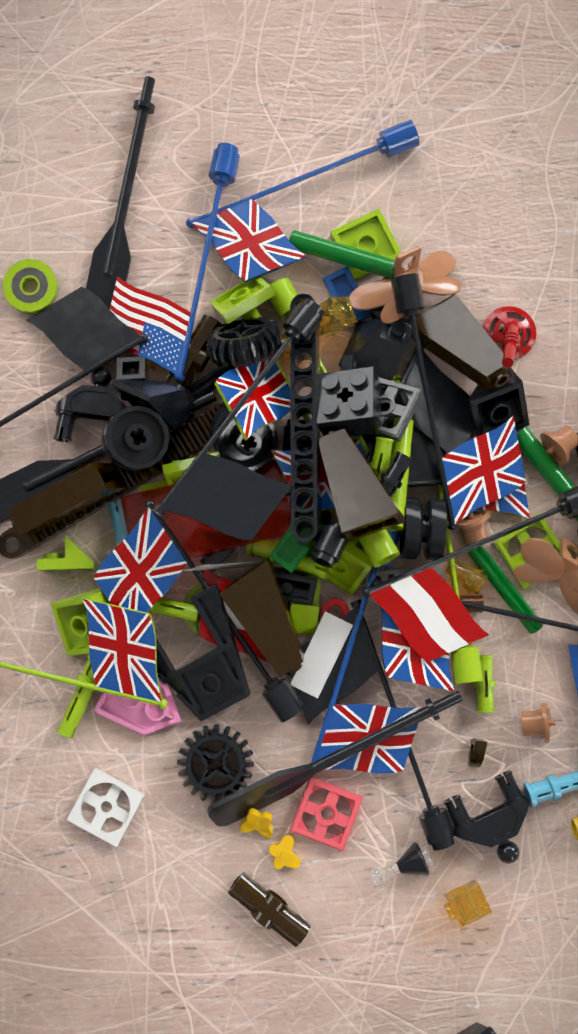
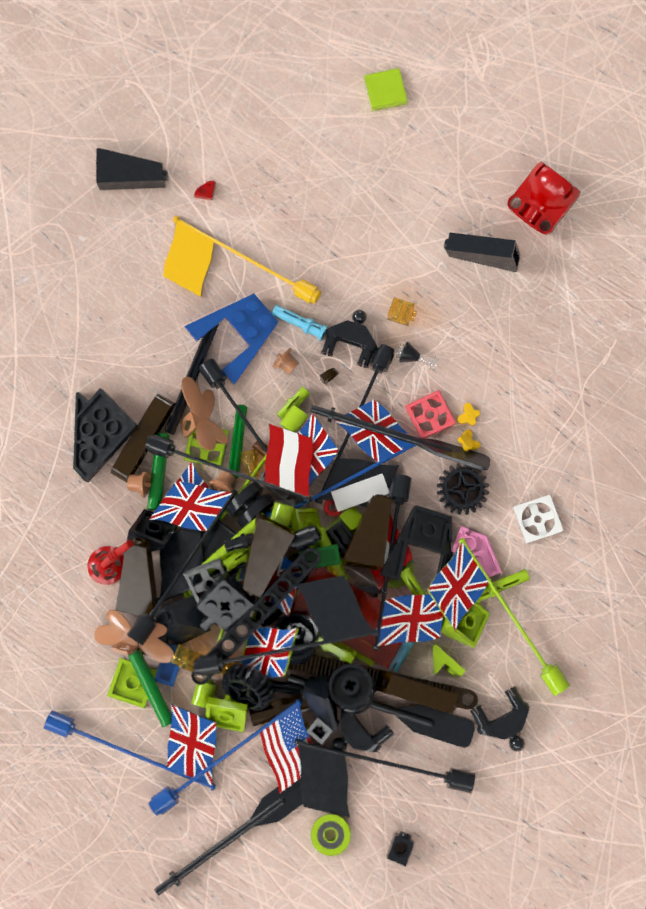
camera: 130 degrees left, 5 degrees down
dark brown piece [228,872,311,947] -> none

